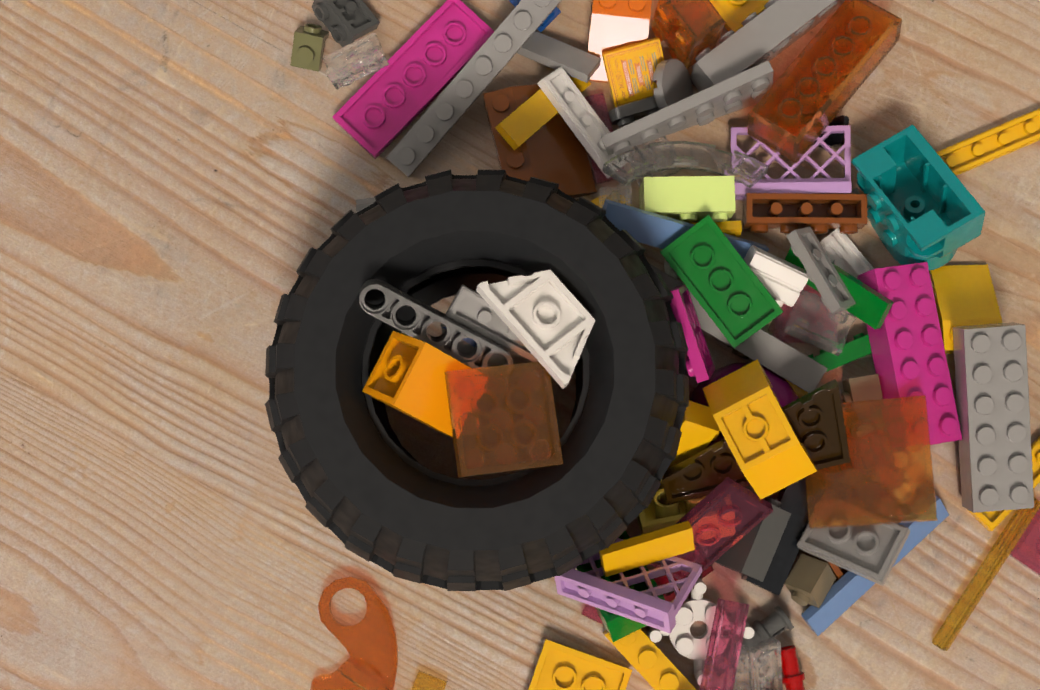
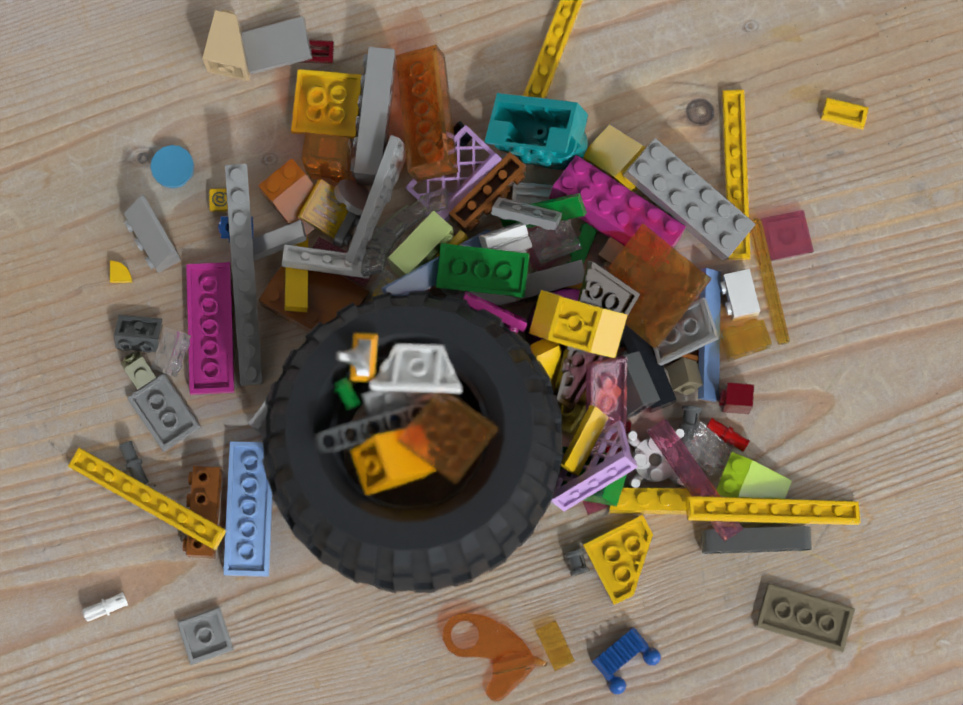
camera: 40 degrees left, 5 degrees down
none -> yellow tile [68,447,227,550]
none -> white axle [82,592,128,621]
none -> dark grey pin [119,441,149,484]
none -> light grey tile [127,373,201,452]
none -> light grey tile [177,607,234,665]
none -> dark orange brick [183,466,222,559]
none -> light blue plate [223,442,273,577]
none -> green pin [335,379,361,410]
none -> piece [337,333,378,382]
none -> dark grey bush [565,549,590,576]
none -> dark red brick [719,382,754,415]
none -> white brick [720,269,760,321]
none -> clear yellow brick [720,318,772,362]

